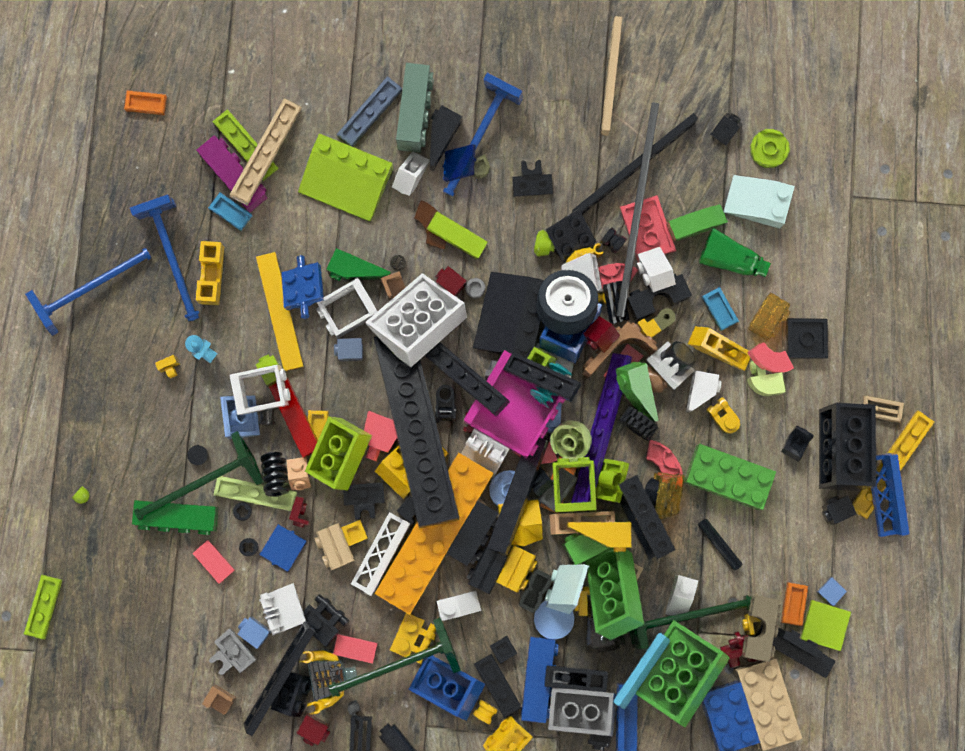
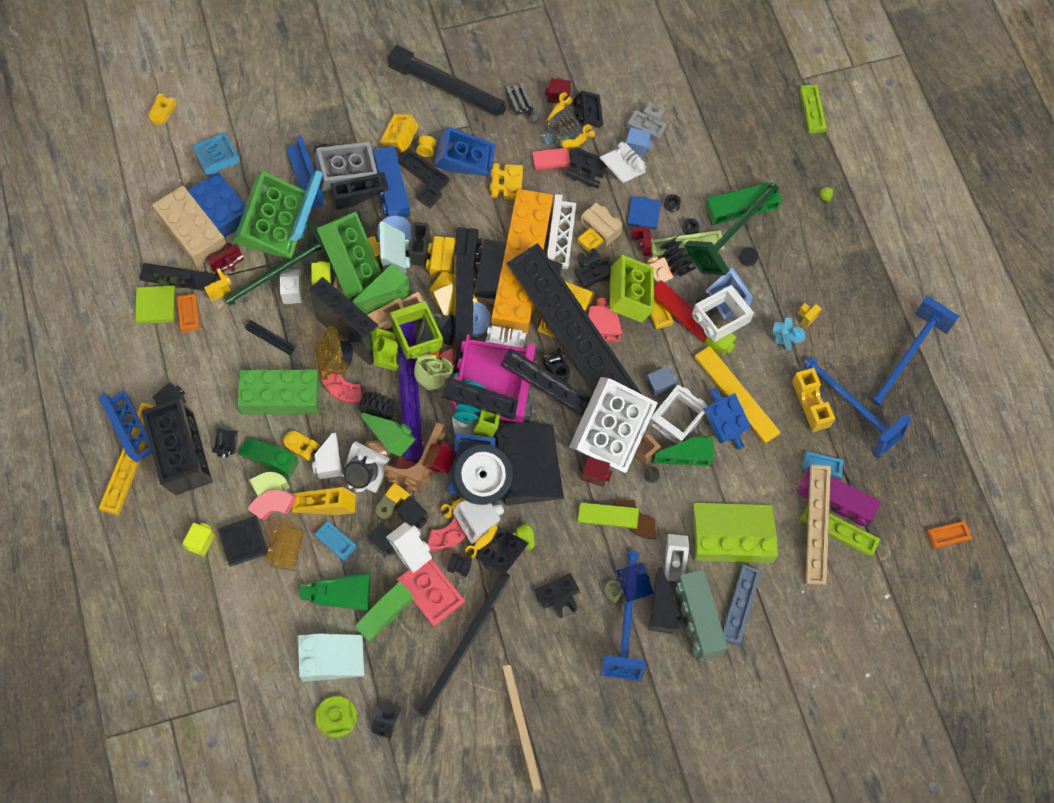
camera: 160 degrees right, 15 degrees down
coral tile [192,540,235,584] -> none
medium nougat panel [202,685,236,715] -> none
black tile [243,621,315,736] -> none
dark green tile [329,617,461,697] -> none
white slope [437,591,481,621] -> none
light grey tile [465,278,485,299] -> none
yellow slope [567,522,631,552] -> none
black tile [603,281,630,324] -> none
dark grey piece [617,102,659,317] -> none
dark tan arch [741,595,782,662] -> none
medium blue tile [817,577,847,606] -> none
tan tile [862,396,904,423] -> none
none -> neon yellow brick [182,523,215,557]
none -> green slope [238,437,299,480]
none -> neon yellow brick [312,261,332,286]

